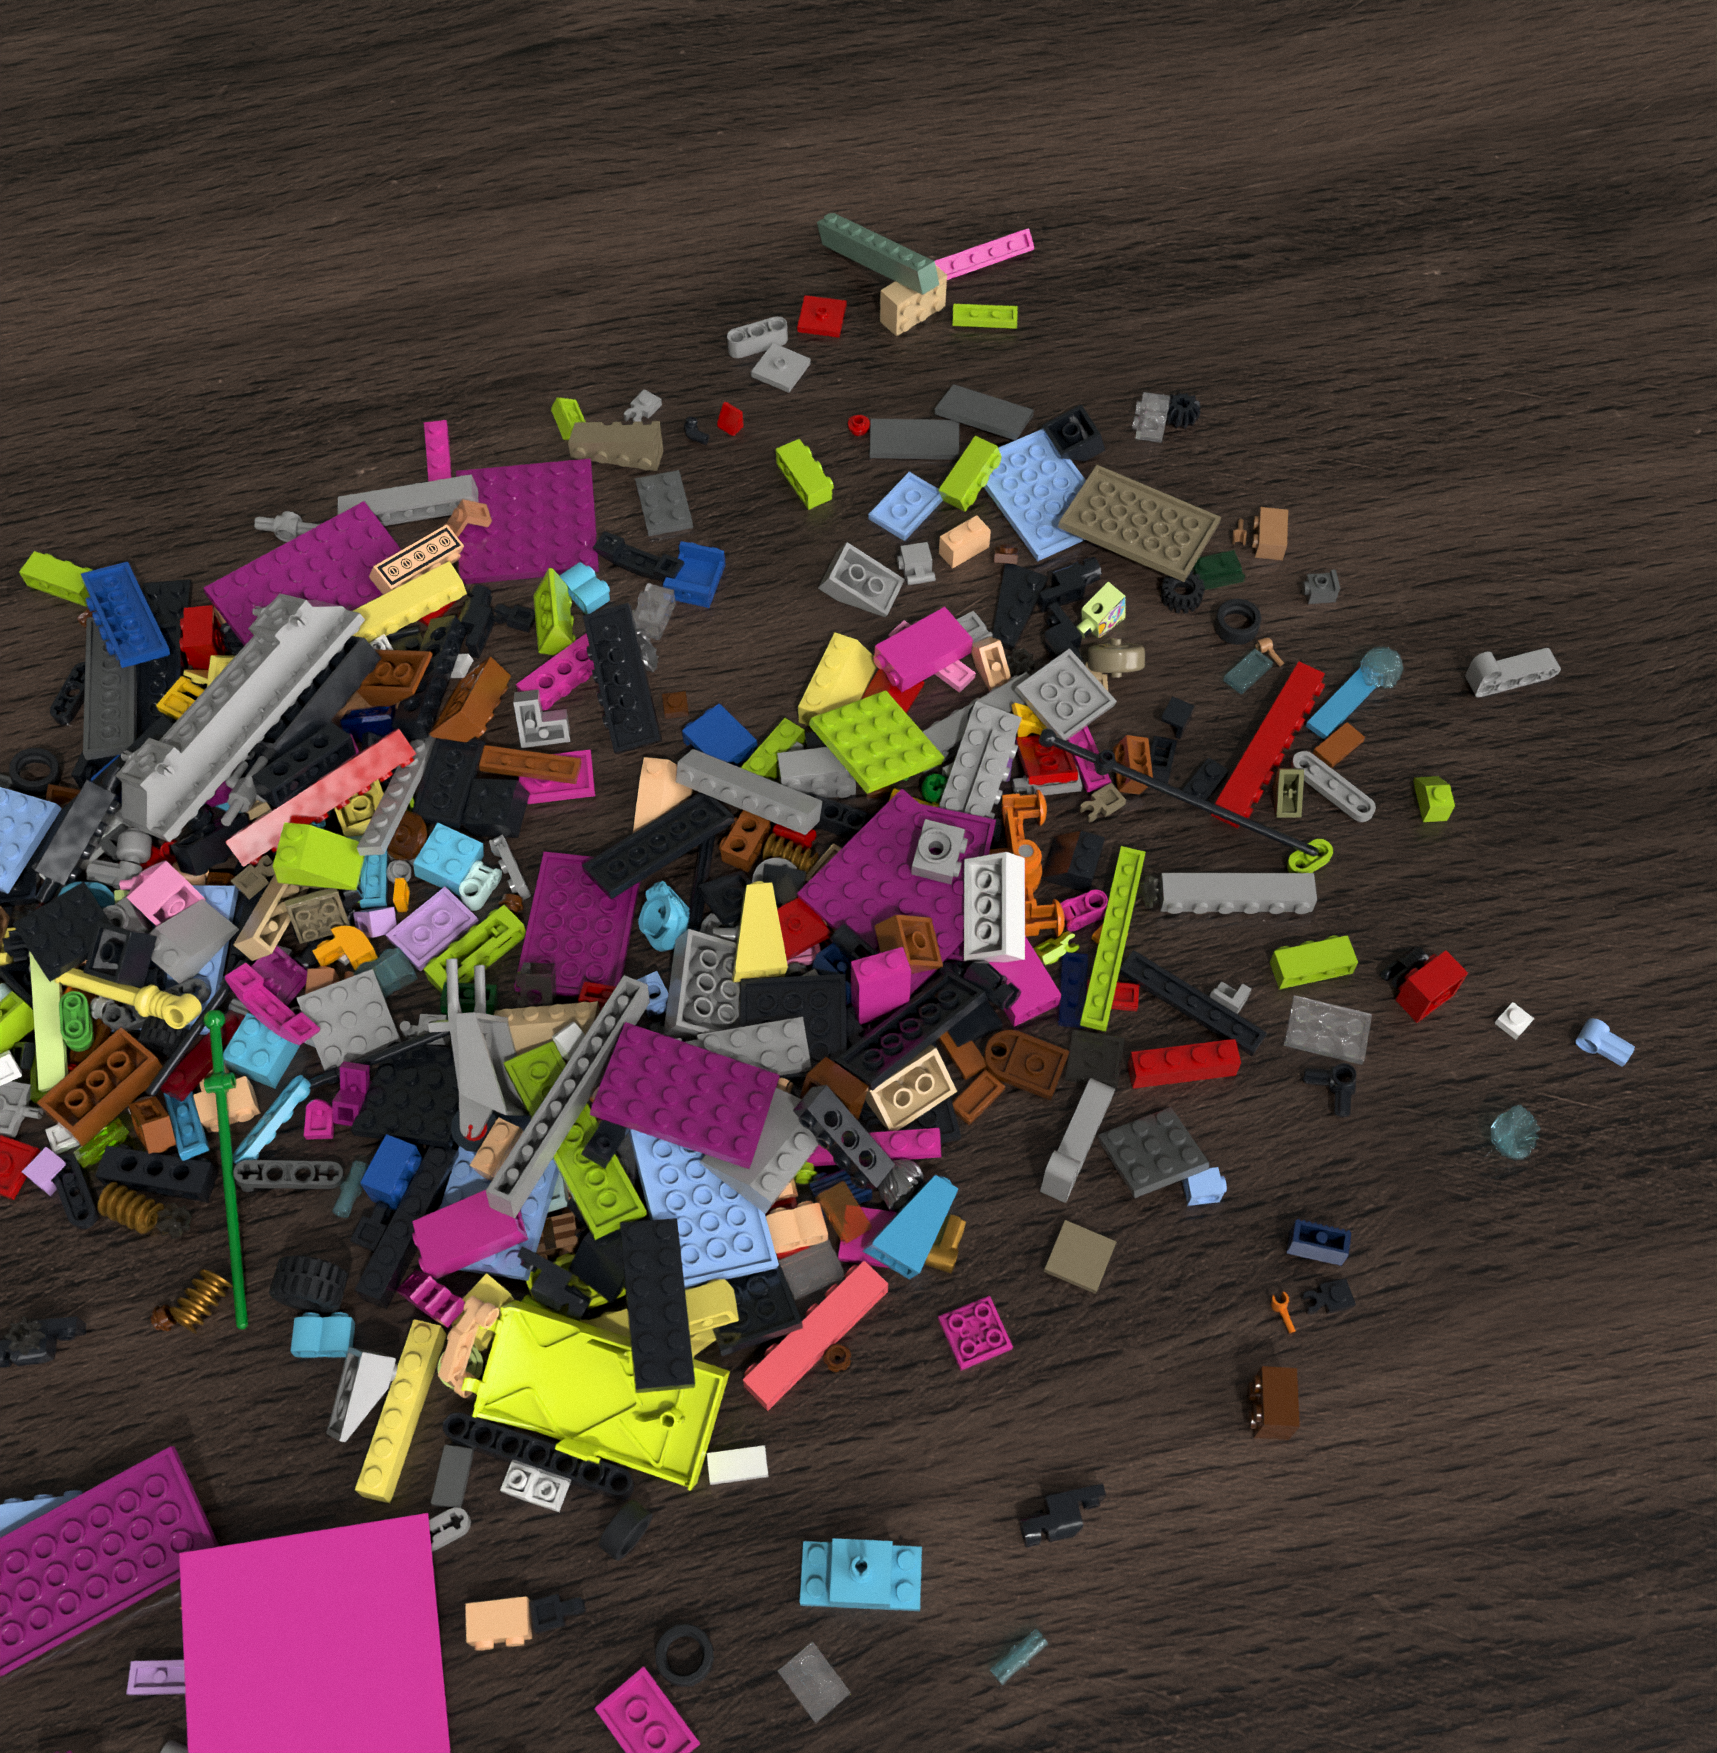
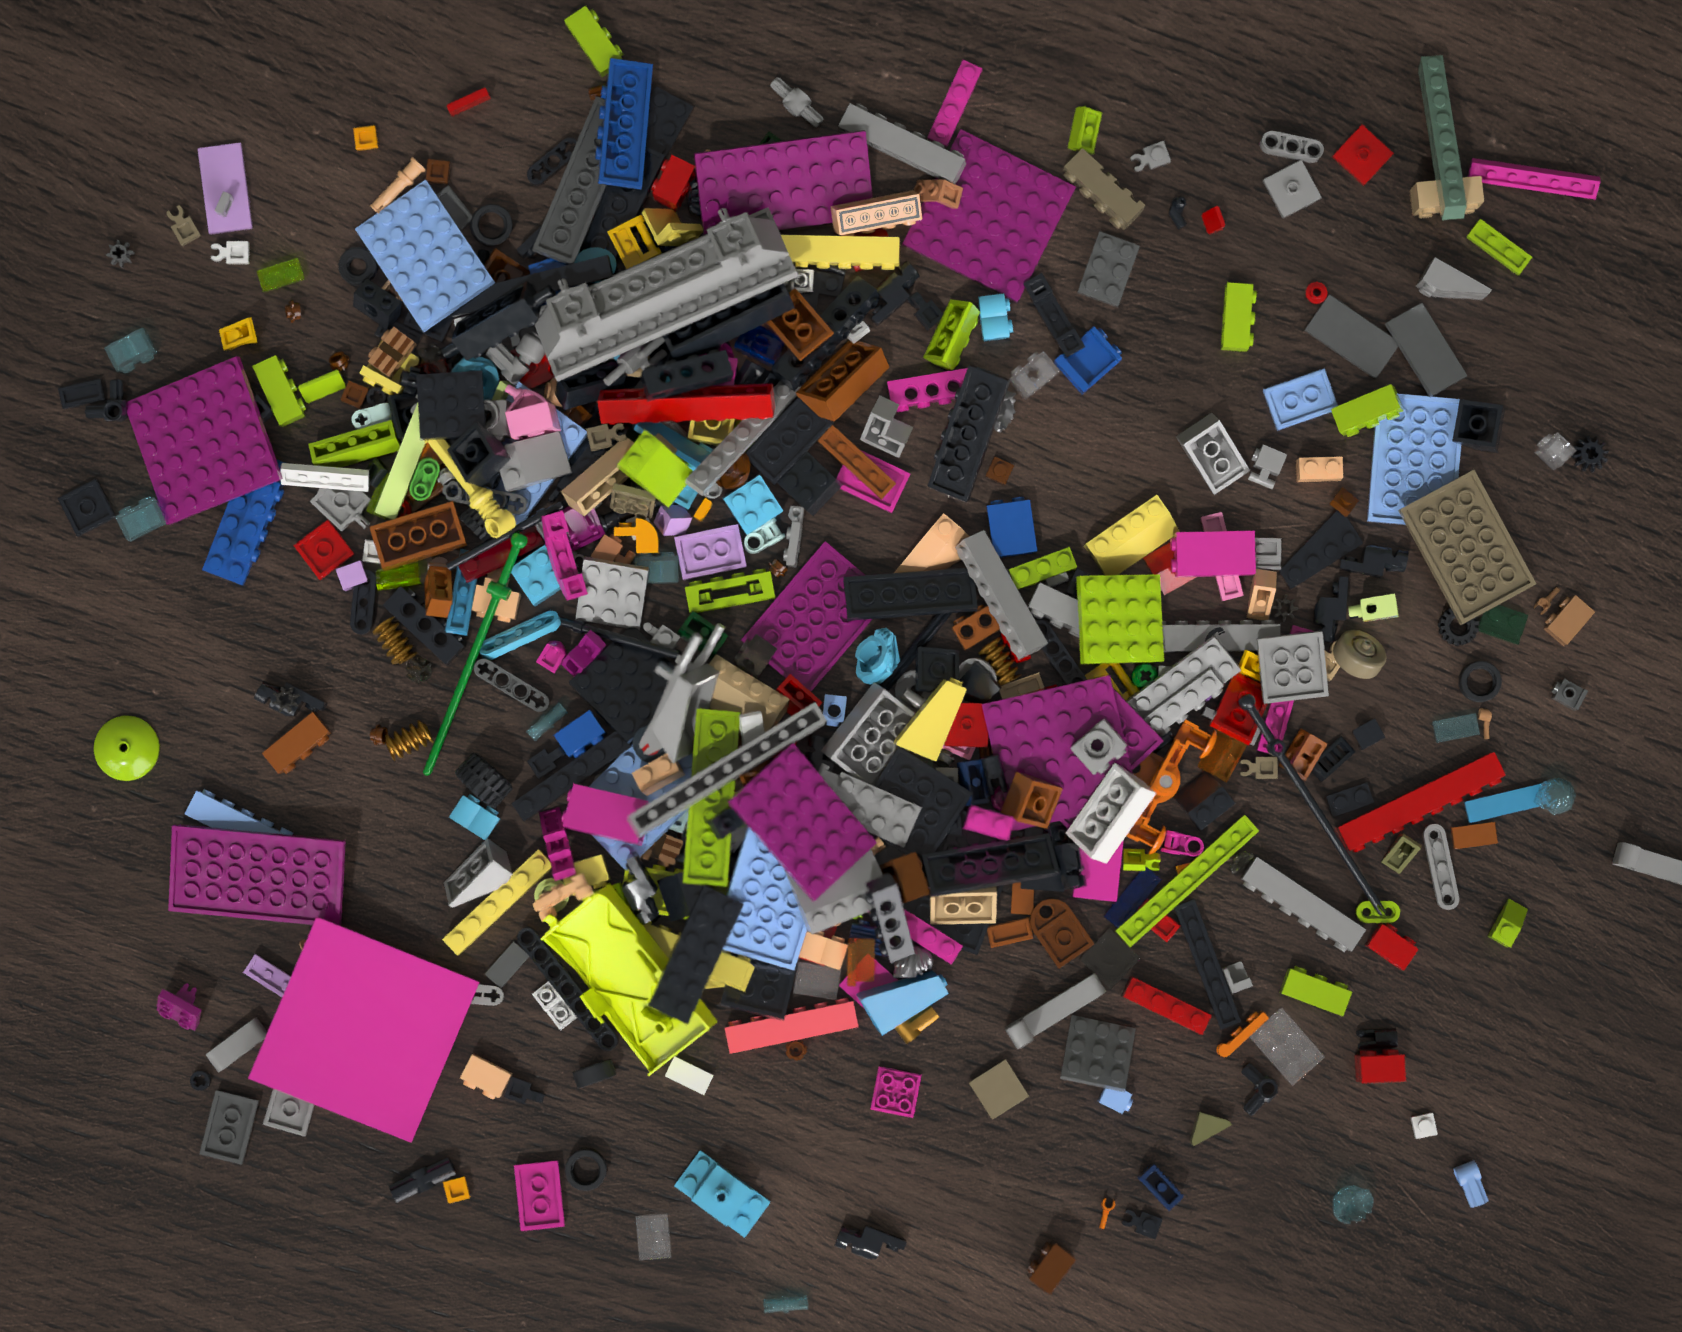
camera: 30 degrees right, 25 degrees up
none -> dark orange brick [262,712,332,774]
none -> olive slope [1190,1111,1232,1146]
none -> clear orange panel [1198,730,1247,783]
none -> orange plate [1216,1011,1269,1057]
none -> red brick [1365,923,1419,971]
none -> light grey slope [1416,257,1492,300]

